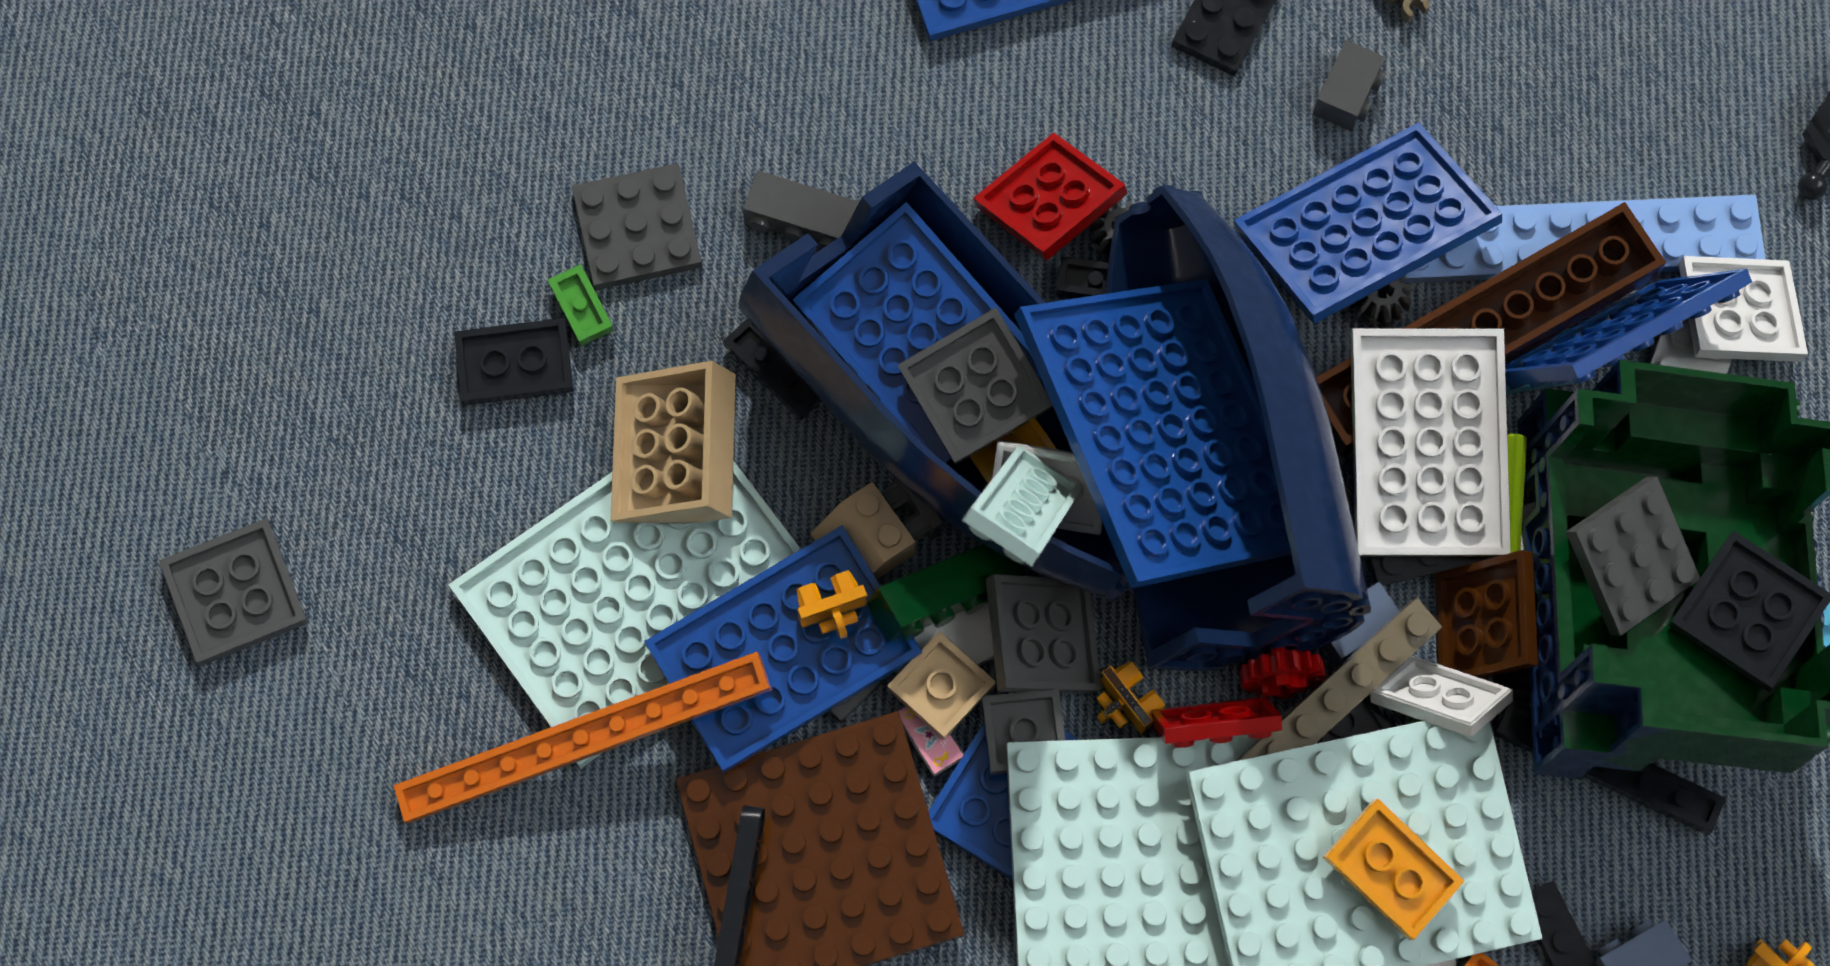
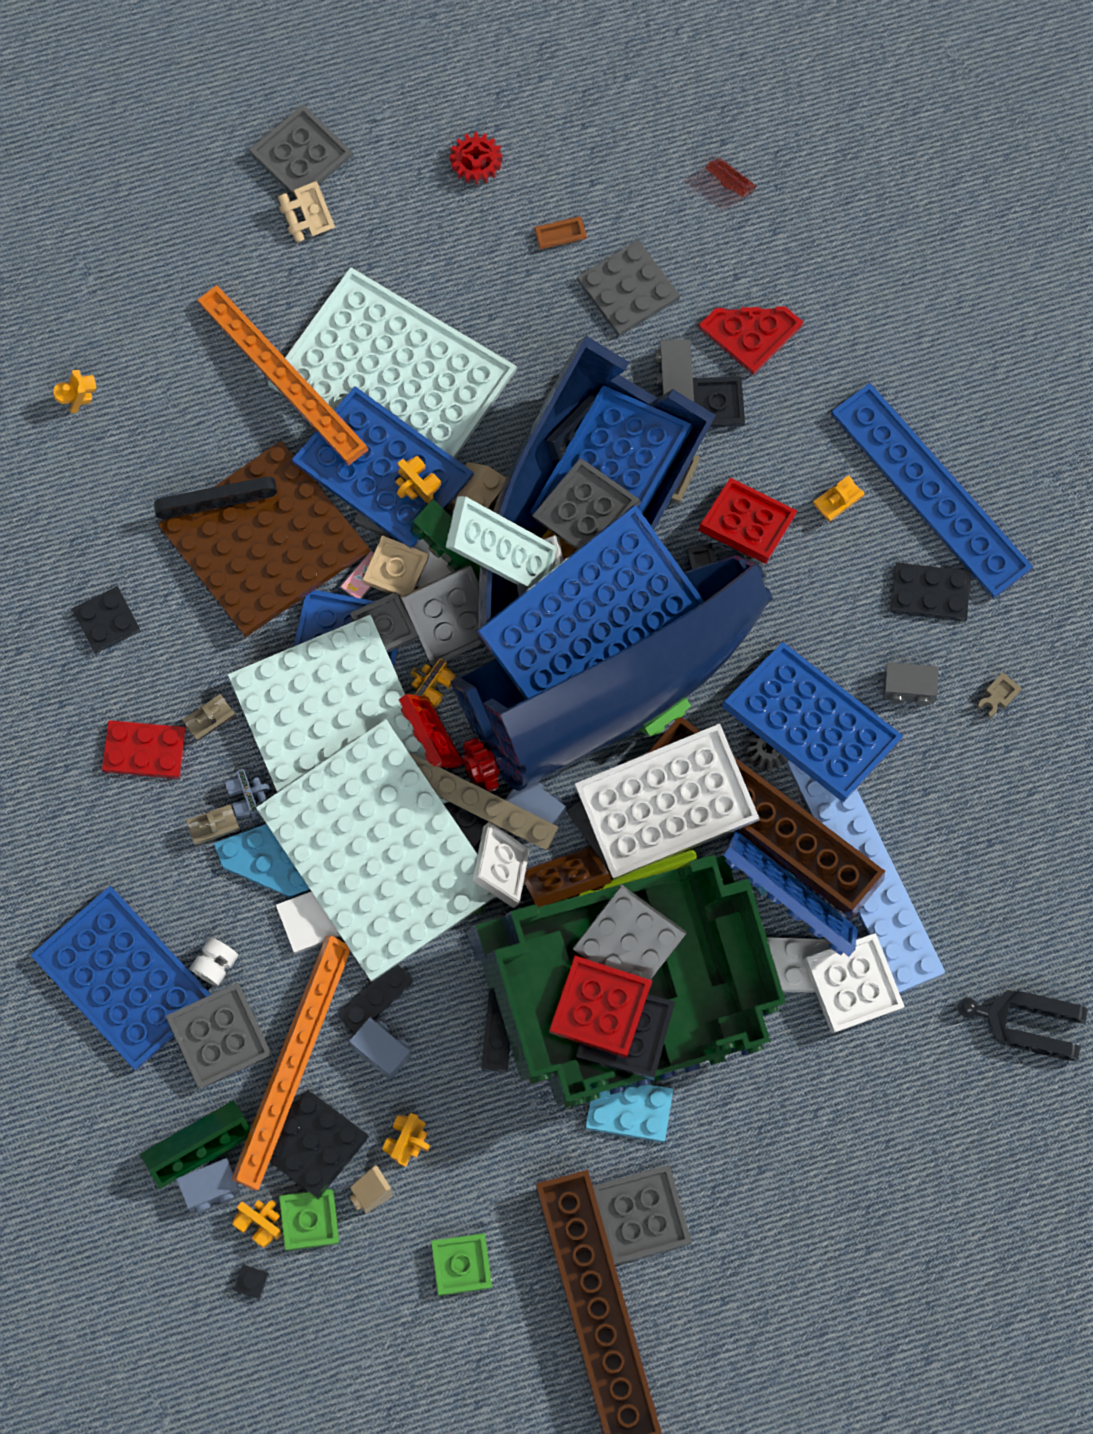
camera: 70 degrees right, 0 degrees up
black plate [454,318,574,406] -> none
bright green plate [548,264,614,347] -> none
tan slope [611,361,736,523] -> none
light orange plate [1322,798,1465,940] -> none
none -> tan plate [278,181,335,243]
none -> red gear [450,132,503,185]
none -> dark orange tile [534,216,587,250]
none -> red plate [550,956,652,1058]
none -> black plate [693,376,745,428]
none -> red plate [698,306,804,376]
none -> clear red plate [705,158,757,197]
none -> light orange hips [813,475,865,522]

